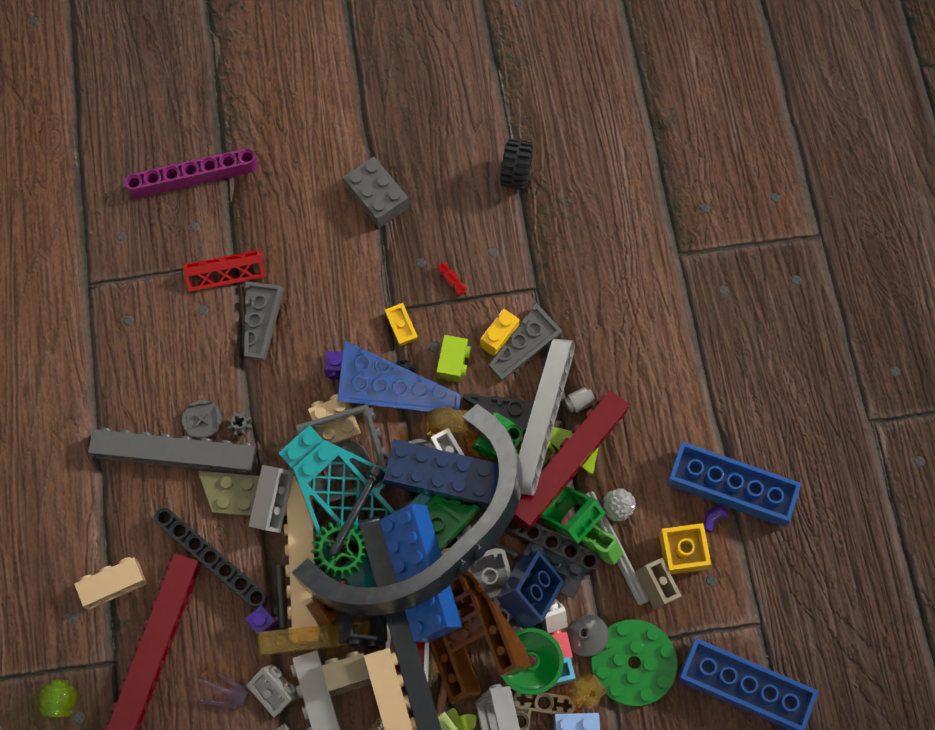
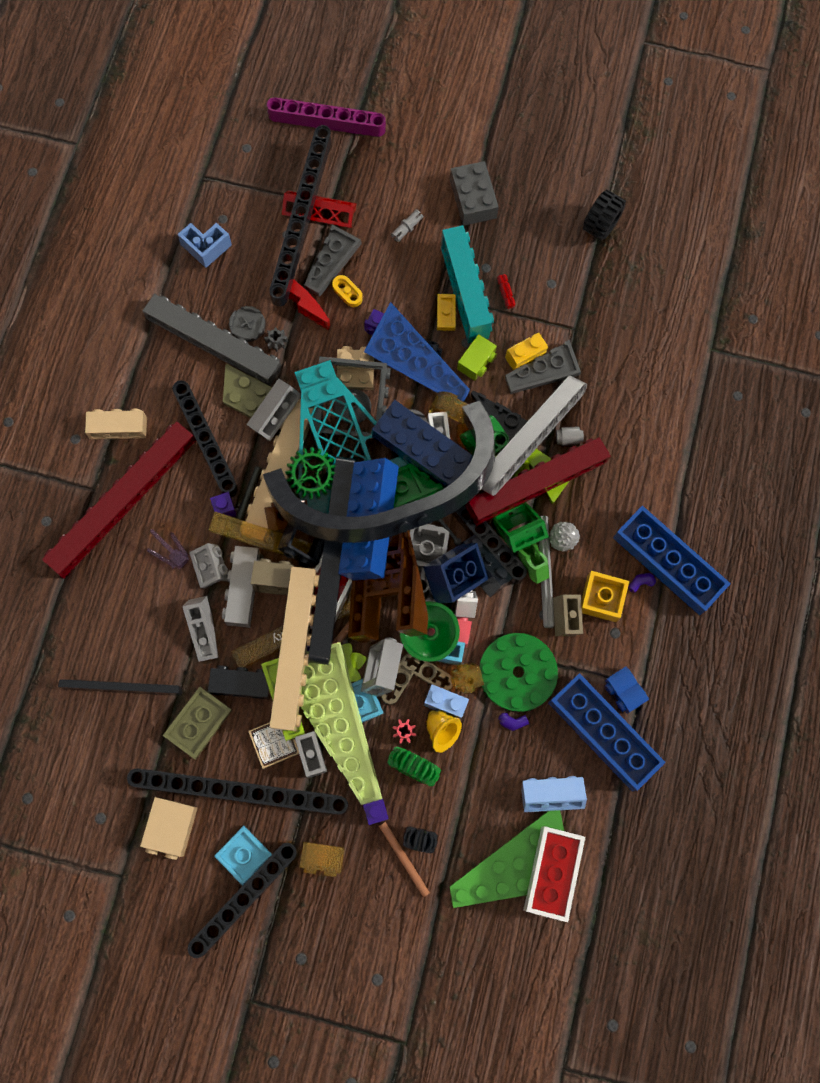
camera: 20 degrees right, 5 degrees up
clear neon green piece [39,680,77,717] -> none
black piece [329,466,385,556] -> none
dark grey dish [567,615,609,657] -> none
none -> medium blue brick [177,223,232,268]
none -> black beam [269,125,331,307]
none -> red slope [280,277,330,330]
none -> yellow plate [332,275,363,307]
none -> light grey pin [391,209,423,242]
none -> teal brick [441,225,494,343]
none -> dark purple arm [499,713,529,731]
none -> blue brick [605,667,649,714]

